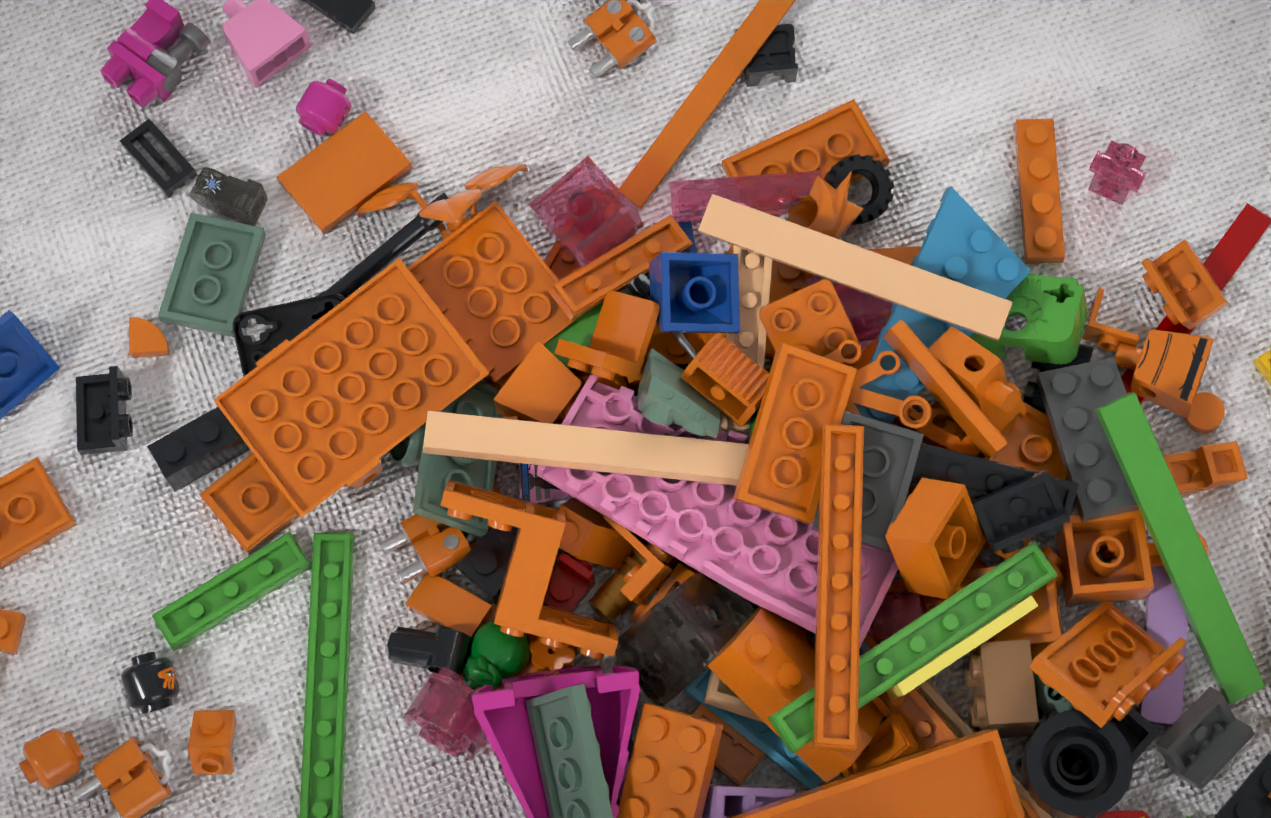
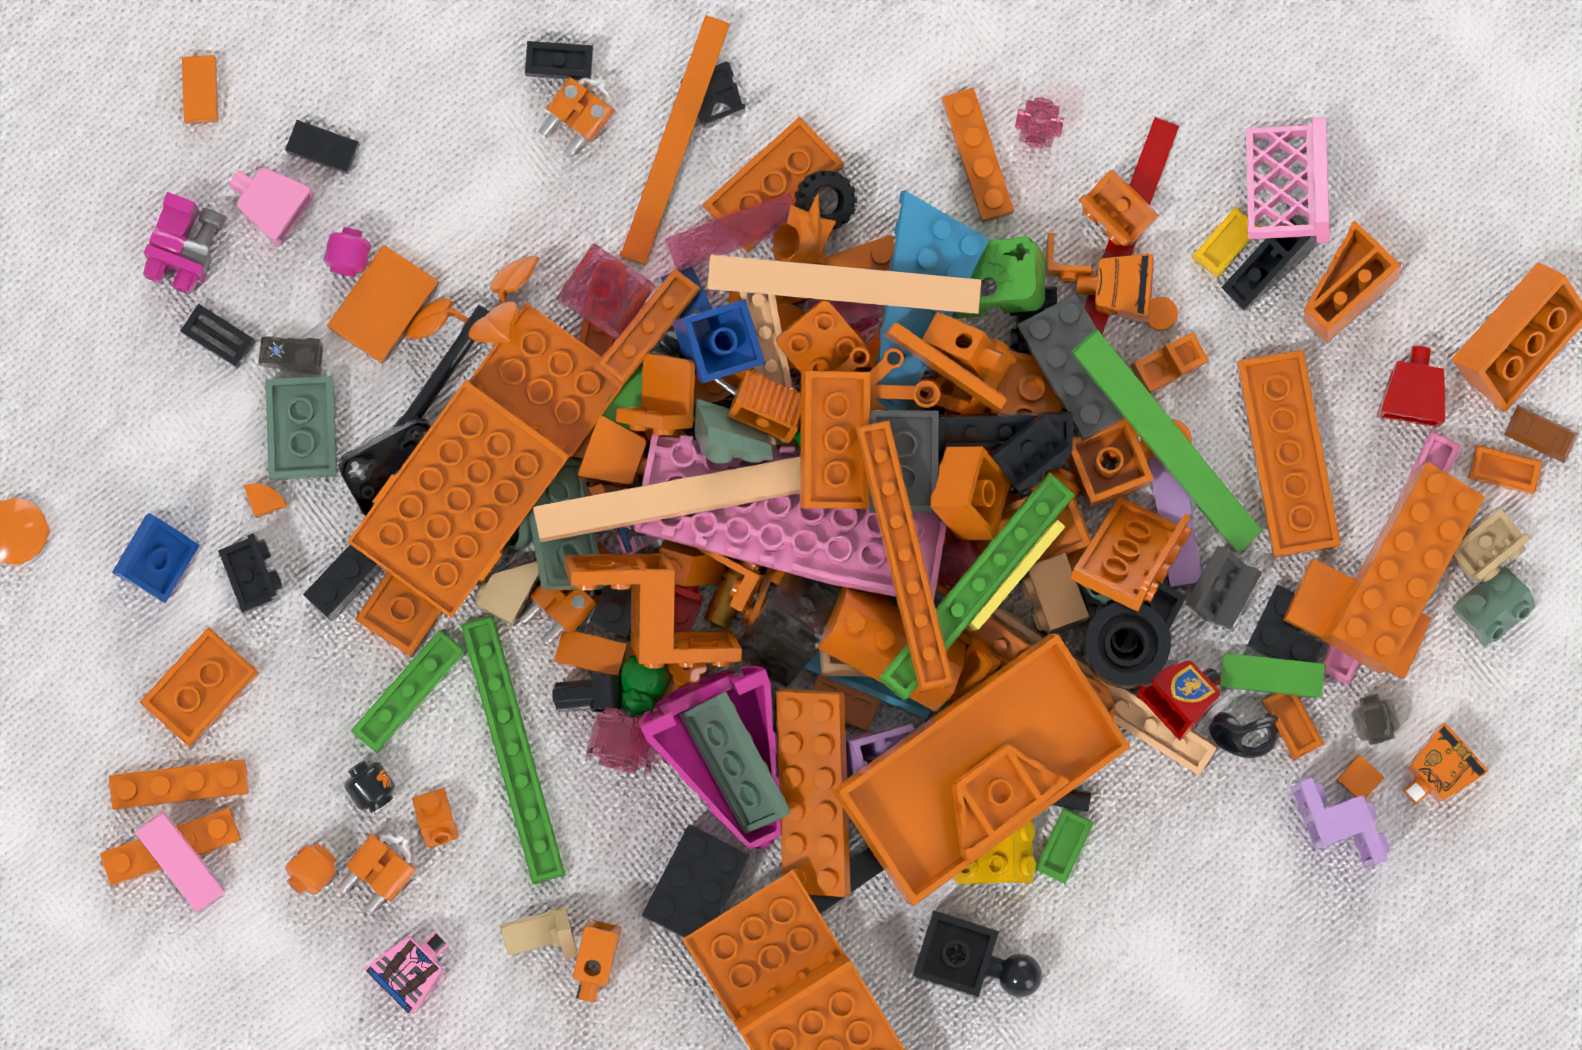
camera: 20 degrees left, 10 degrees up
none -> tan slope [474,561,540,627]

